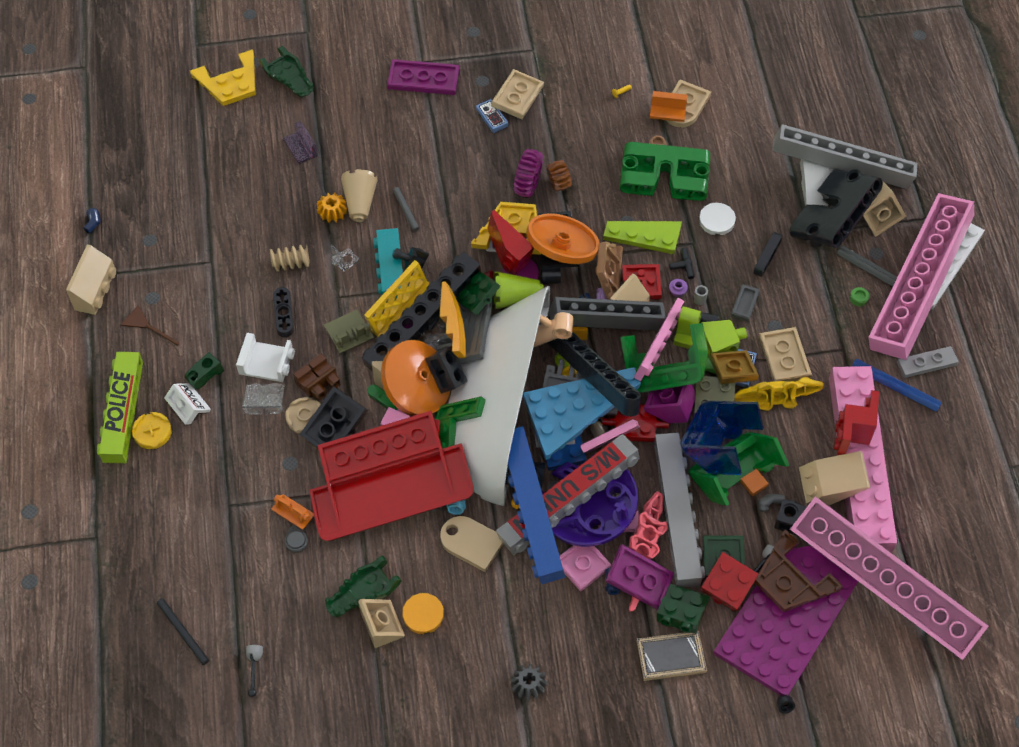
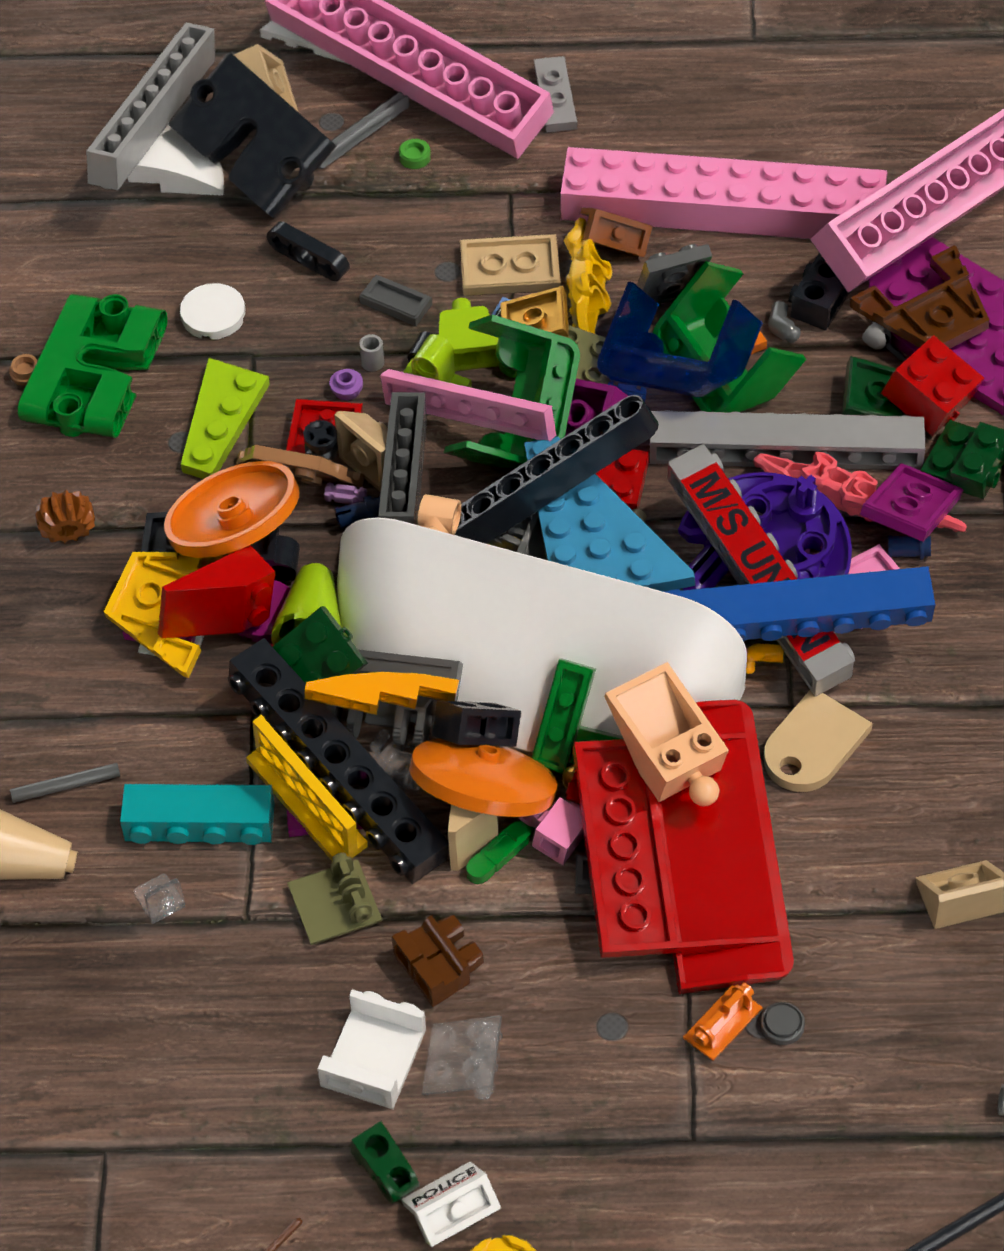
camera: 80 degrees left, 5 degrees down
tan piece [270,244,310,272] -> none
black beam [273,287,294,337] -> none
tan tile [285,397,321,433] -> none
black slope [300,387,368,447] -> none
light orange gear [317,192,347,223] -> none
dark green animal [325,556,402,617] -> none
black piece [392,247,429,269] -> none
light orange tile [403,593,444,634] -> none
magenta gear [514,149,543,197] -> none
bright pink tile [581,419,640,453] -> none
black piece [669,248,695,279] -> none
tan slope [799,451,870,506] -> none
red bracket [833,390,879,456] -> none
blue axle [852,359,942,411] -> none
none -> black wheel [303,420,338,461]
none -> dark orange panel [580,207,653,257]
none -> light nougat slope [604,662,729,806]
none -> dark grey plate [632,244,712,310]

